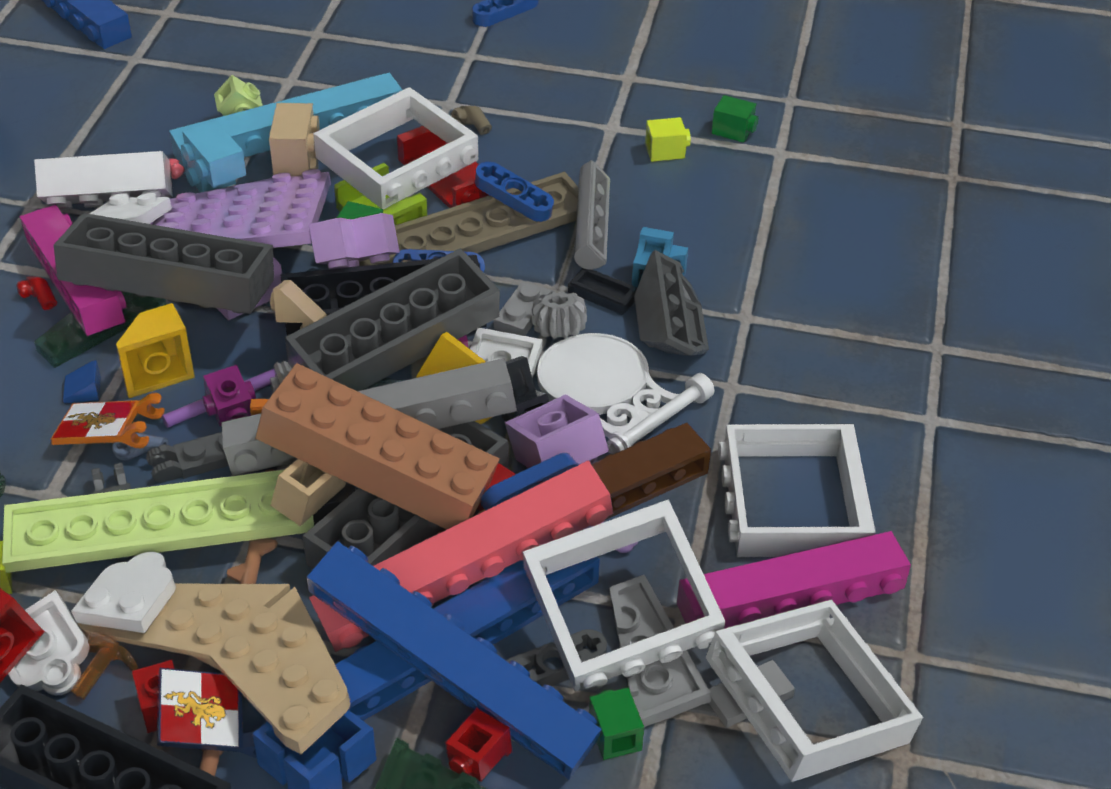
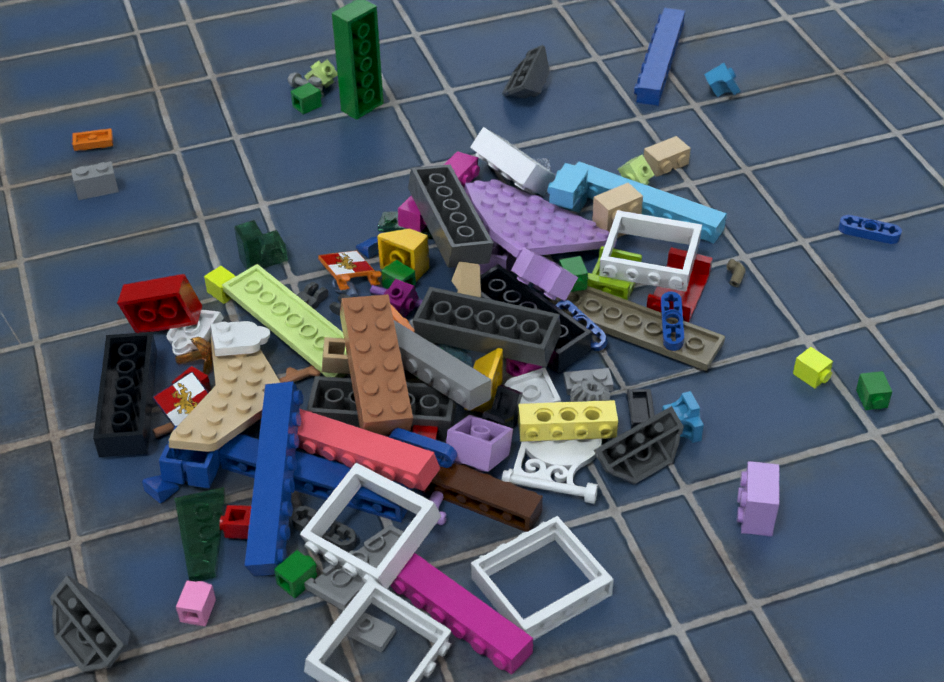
camera: 60 degrees right, 0 degrees up
white plate [89,193,172,224] -> none
light grey brick [574,160,610,269] -> none
none -> green brick [381,260,416,289]
none -> light yellow brick [518,400,618,441]
none -> tan piece [644,136,691,177]
none -> lavender brick [737,461,779,537]

